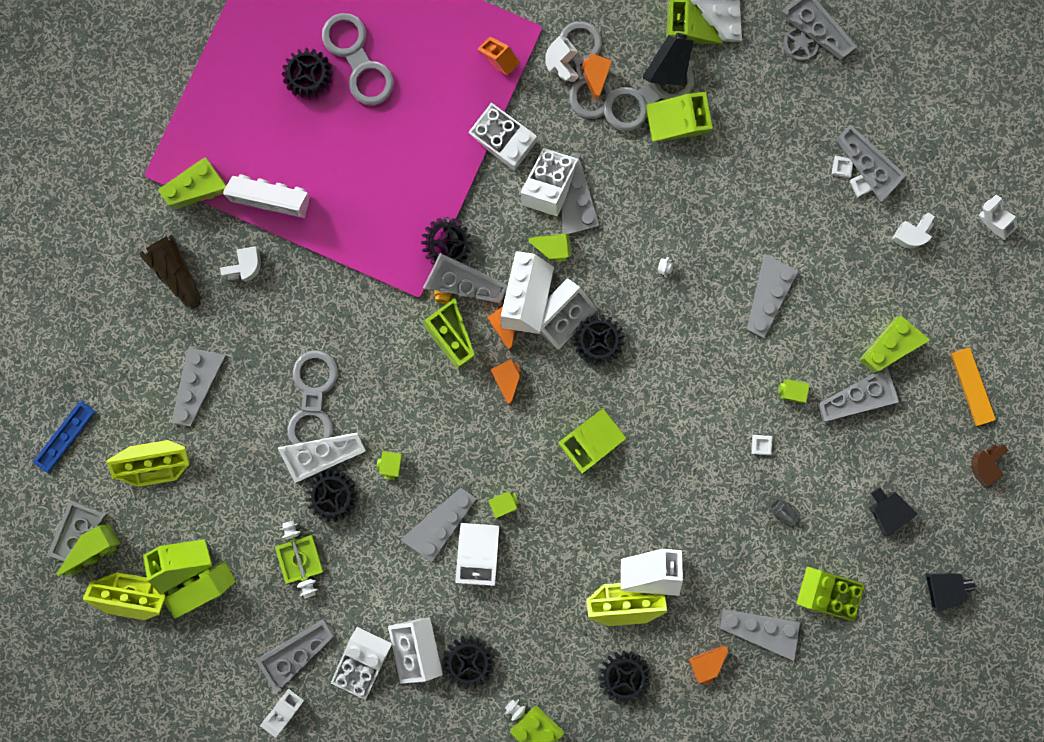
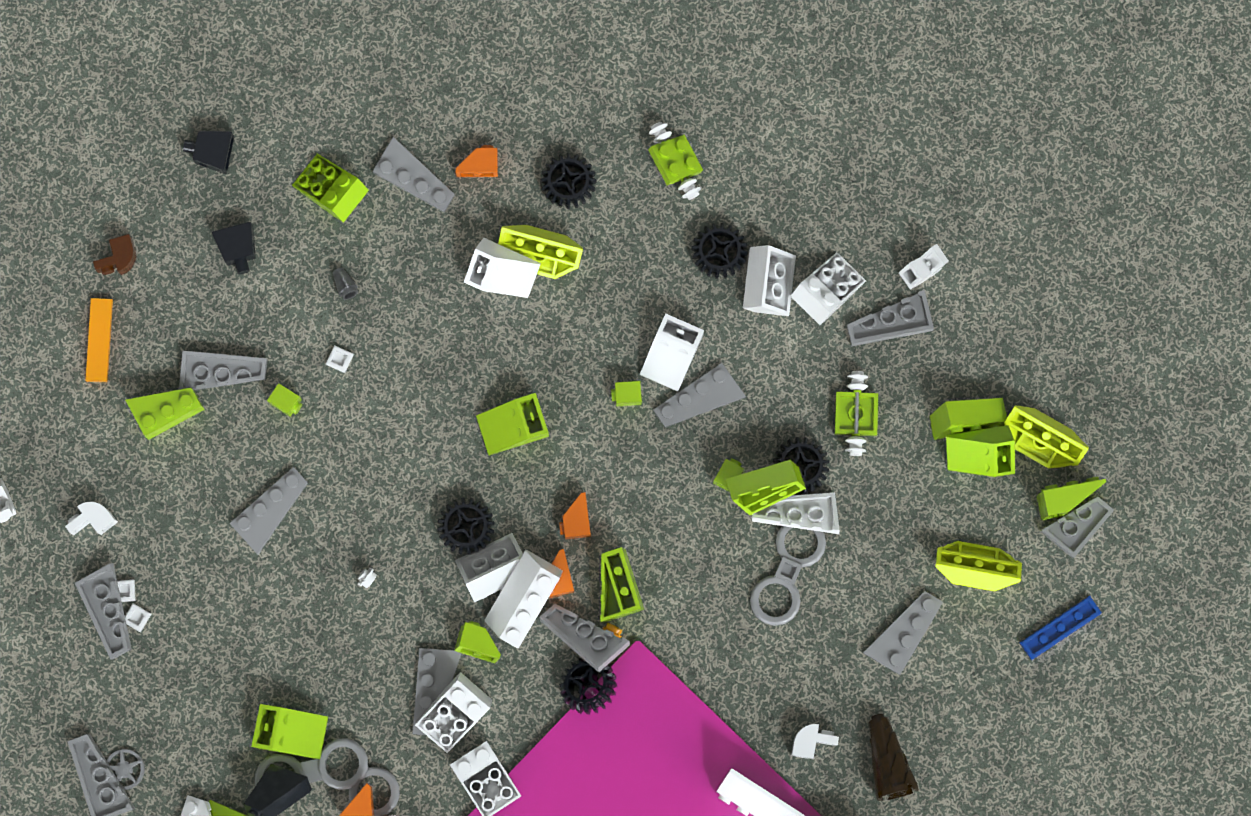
camera: 160 degrees left, 5 degrees down
none -> lime wedge [726,460,806,515]

